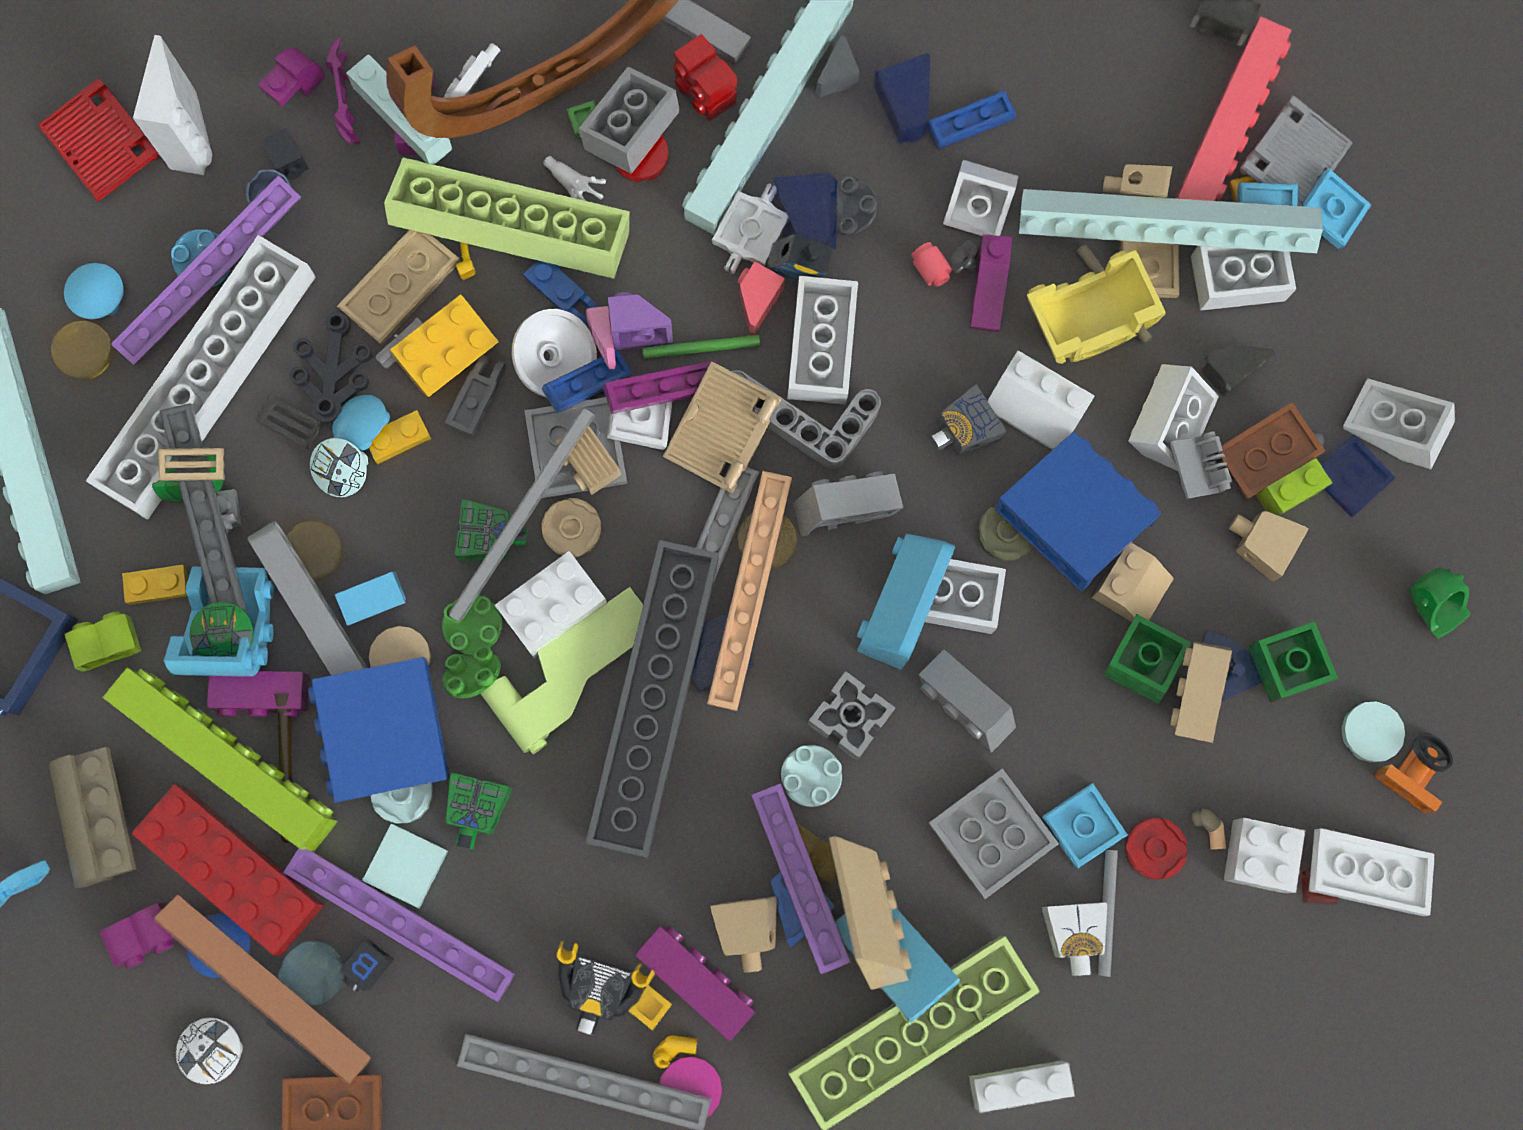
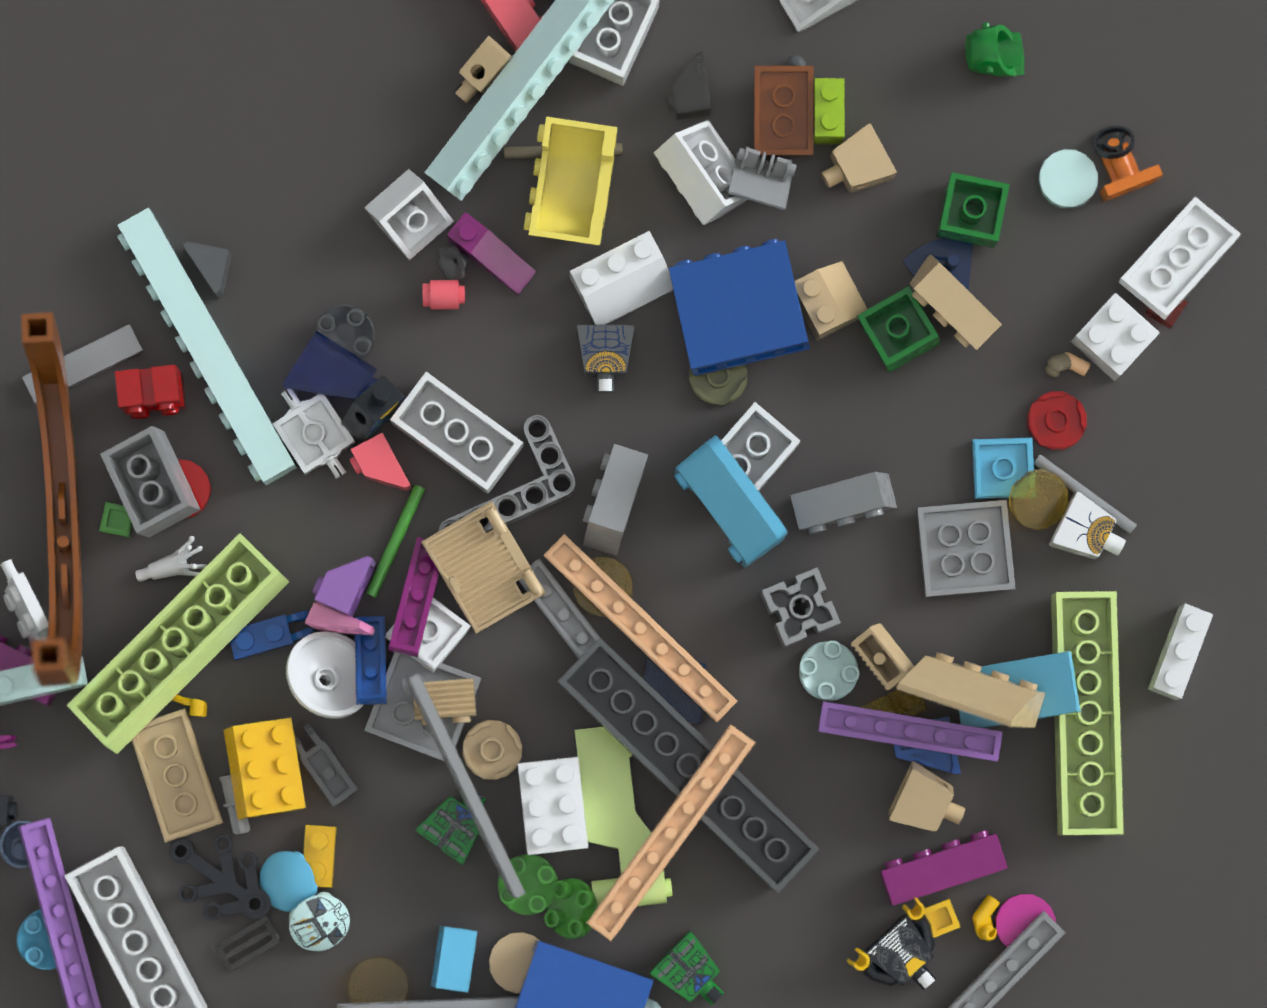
camera: 60 degrees left, 5 degrees up
clear blue slope [873,53,931,144] -> none
blue tile [926,90,1017,149] -> none
tan tile [1119,240,1179,298] -> none
clear blue tile [1321,434,1396,517] -> none
none -> light nougat tile [587,724,755,941]
none -> tan brick [851,623,915,690]
none -> clear yellow tile [1009,469,1068,530]

